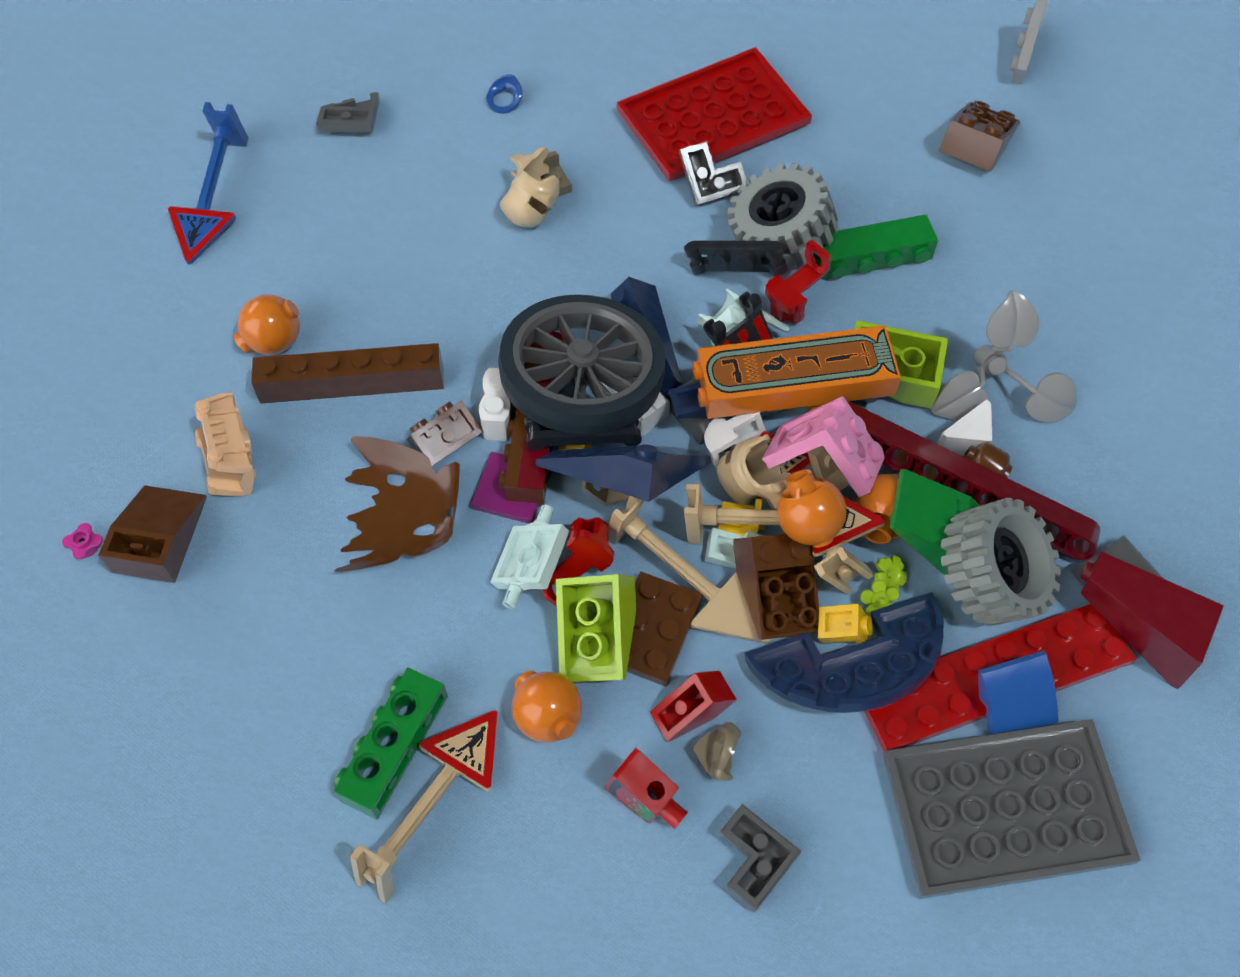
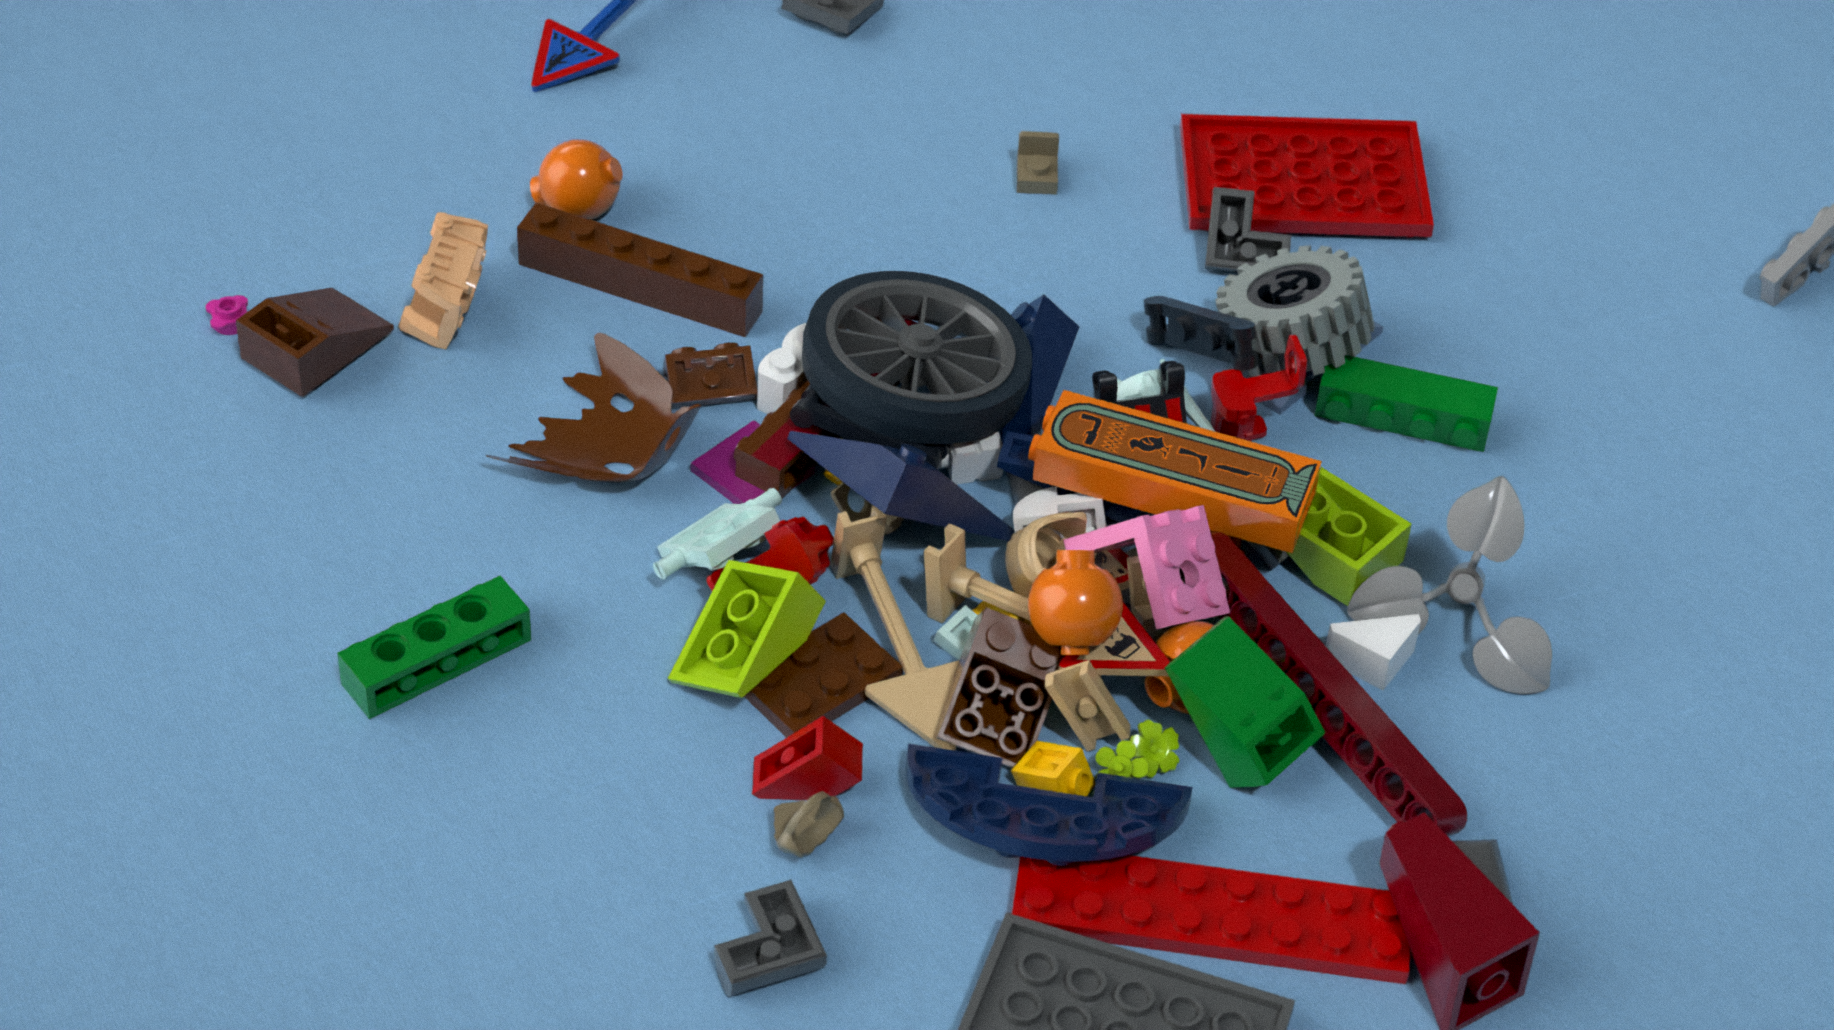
camera: 25 degrees right, 15 degrees down
tan piece [350,710,498,904] -> none
blue piece [486,74,523,114] -> none
tan piece [500,147,560,228] -> none
orange brick [512,670,582,743] -> none
red torso [604,747,688,829] -> none
reddish brown slope [939,100,1021,172] -> none
light grey wheel [941,498,1061,626] -> none
reddish brown head [963,442,1013,478] -> none
blue slope [978,651,1059,735] -> none

